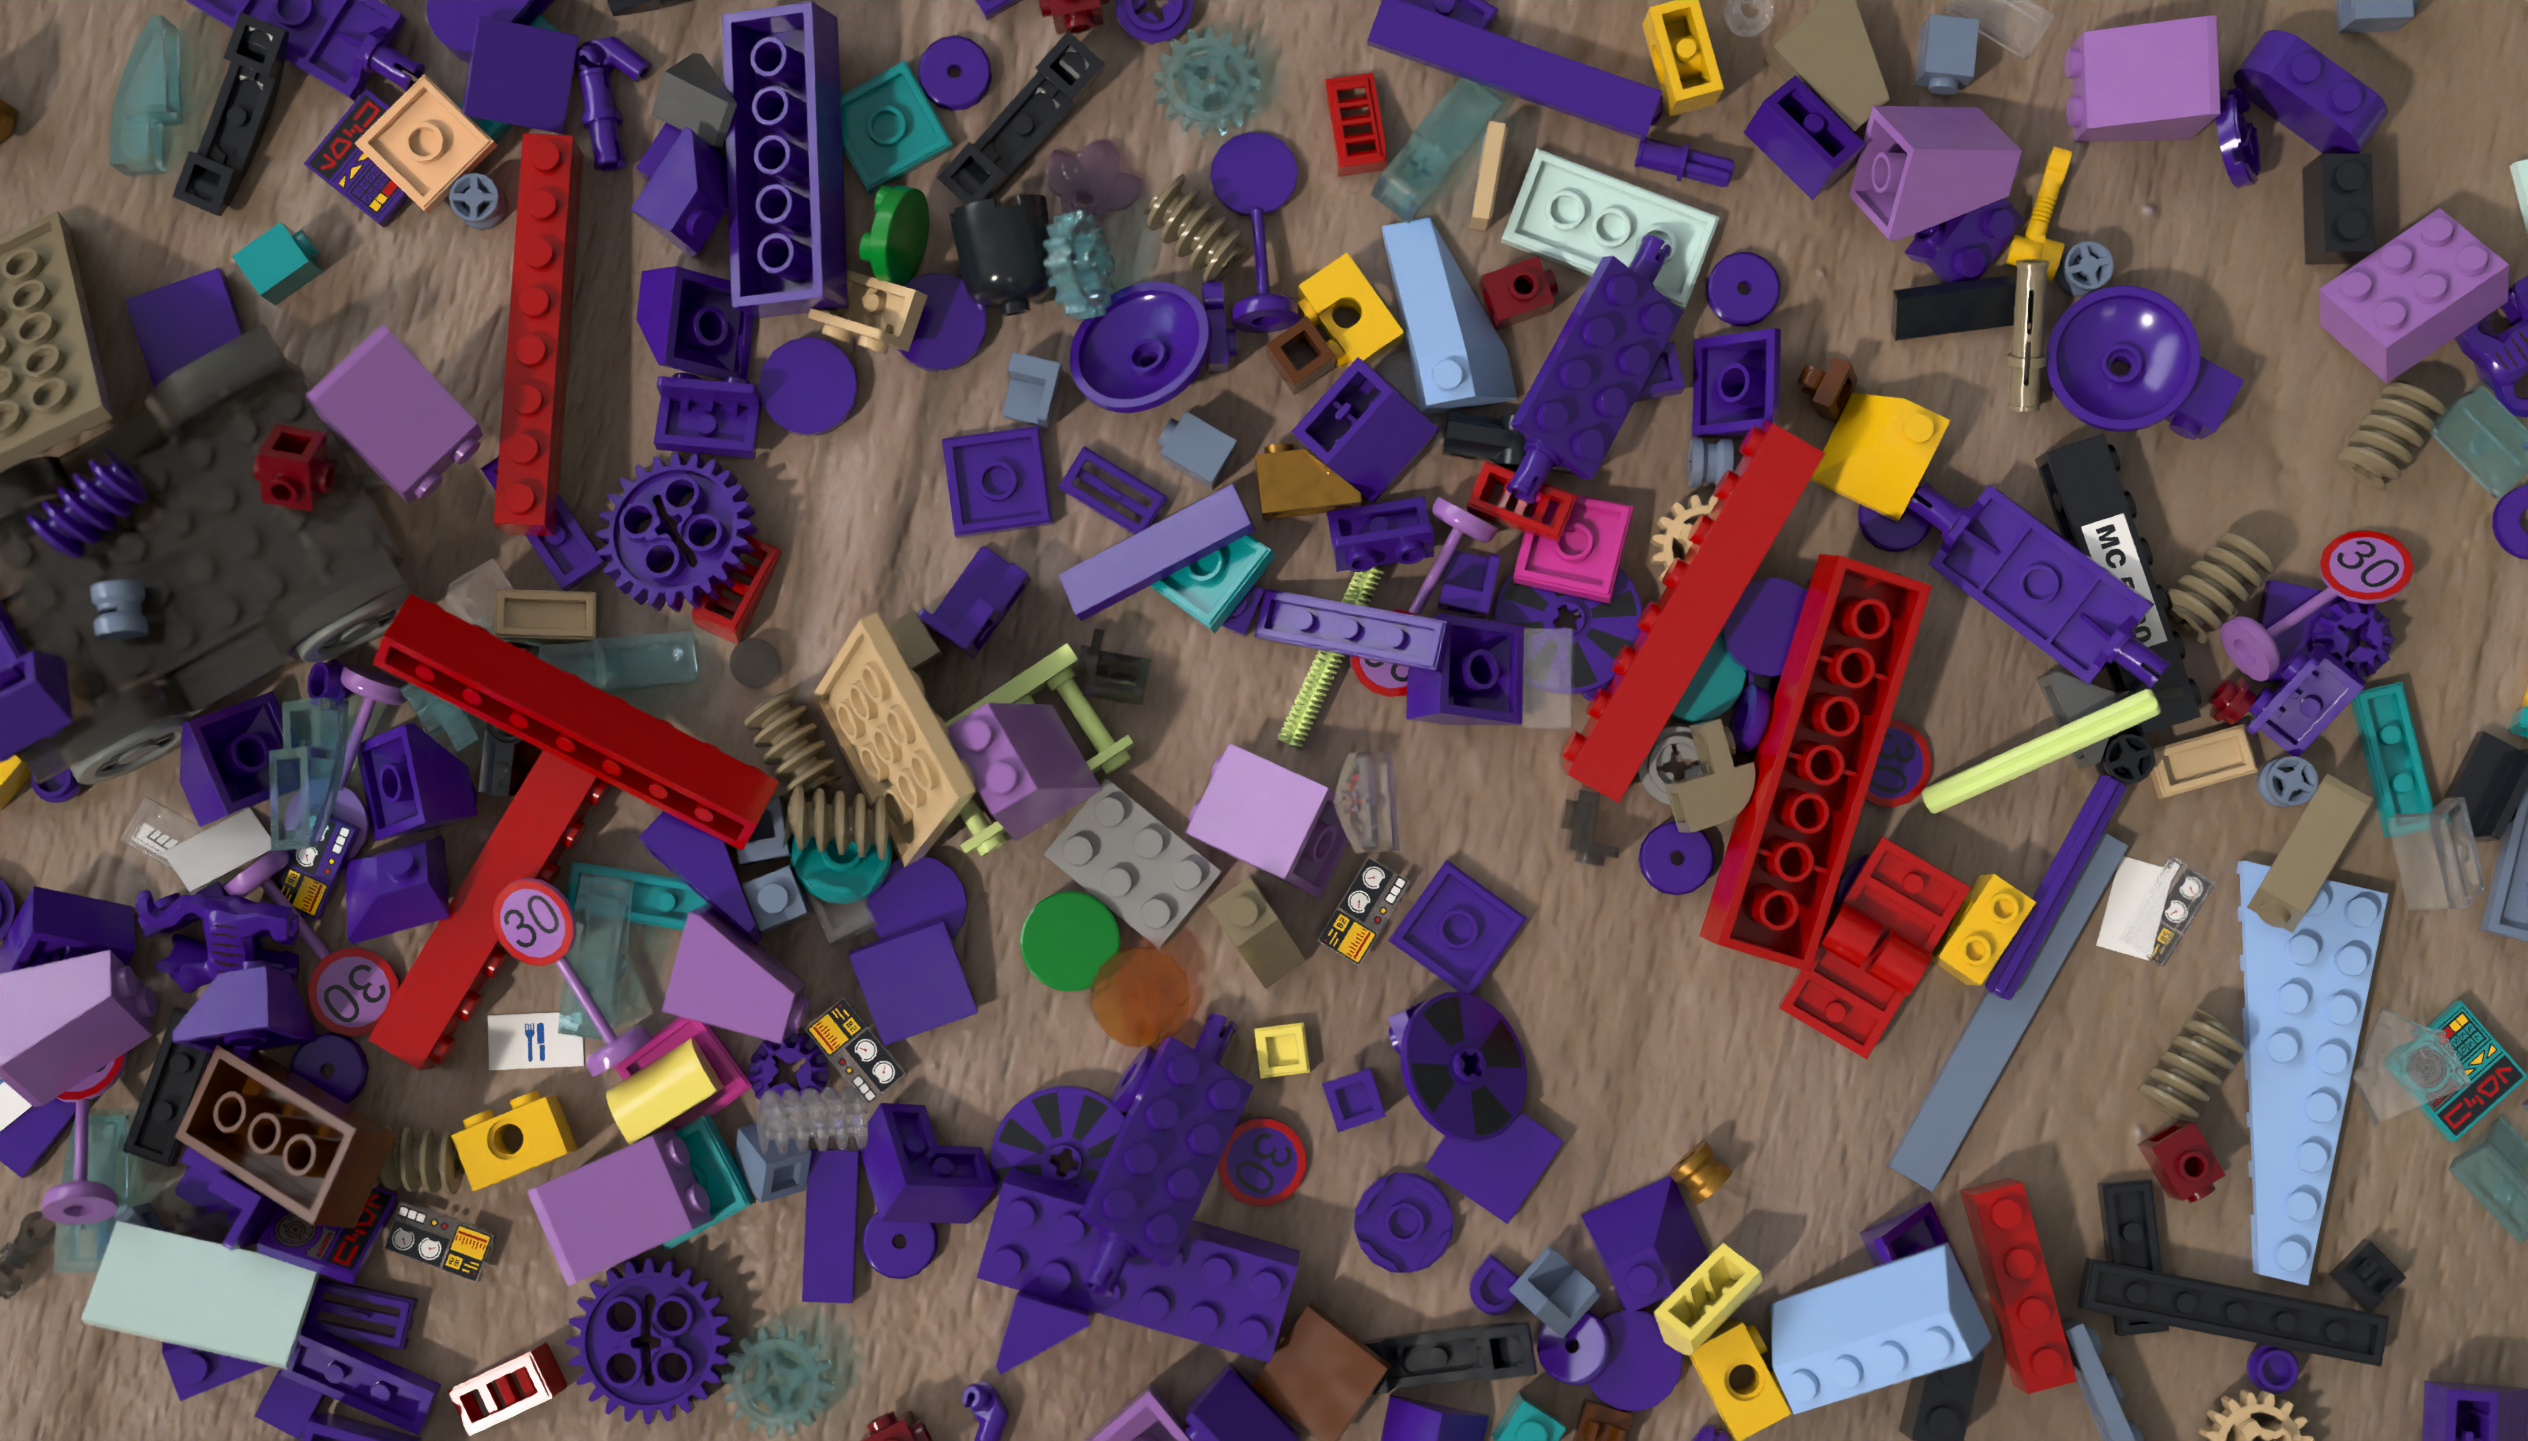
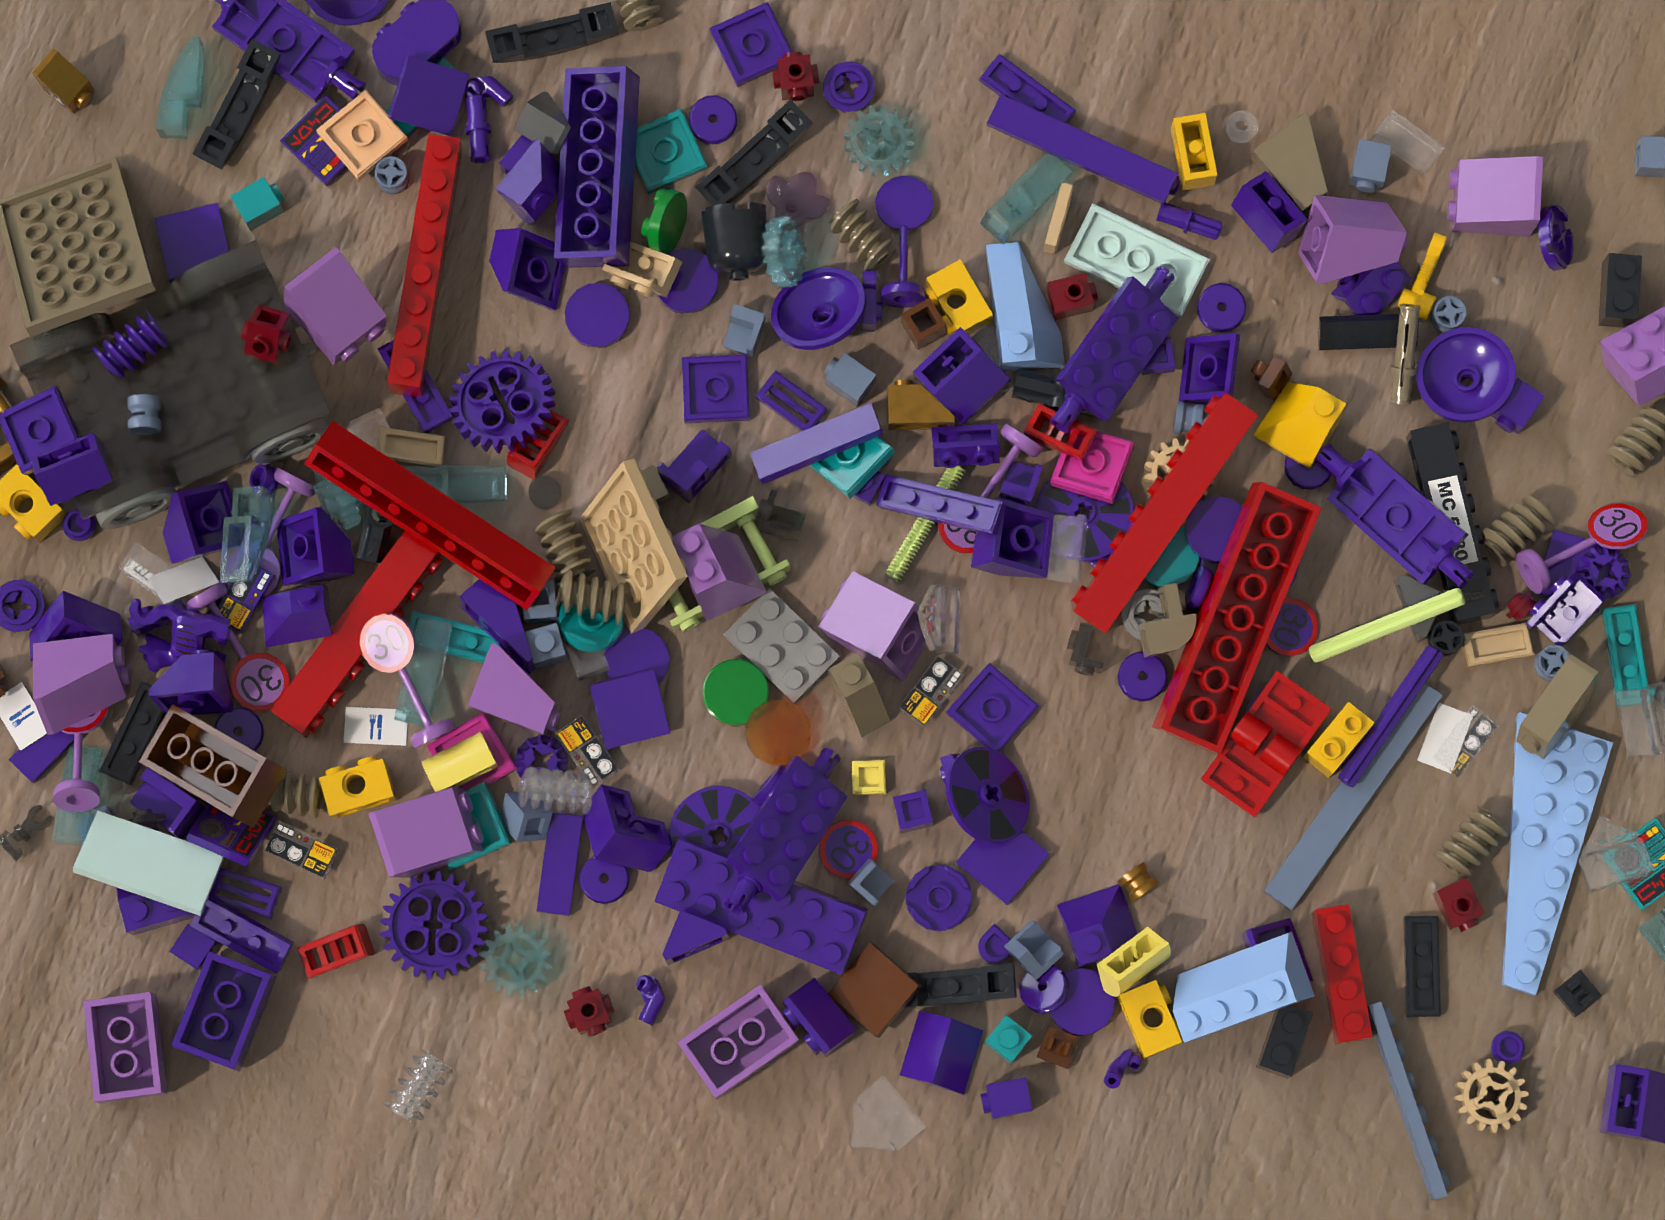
camera: 10 degrees right, 5 degrees down
dark purple bracket [654,373,763,458] -> none
red slope [1325,73,1388,177] -> none
black tile [2078,1257,2389,1367] -> none
dark purple brick [2233,30,2388,154] -> none
none -> sand blue panel [846,859,894,907]

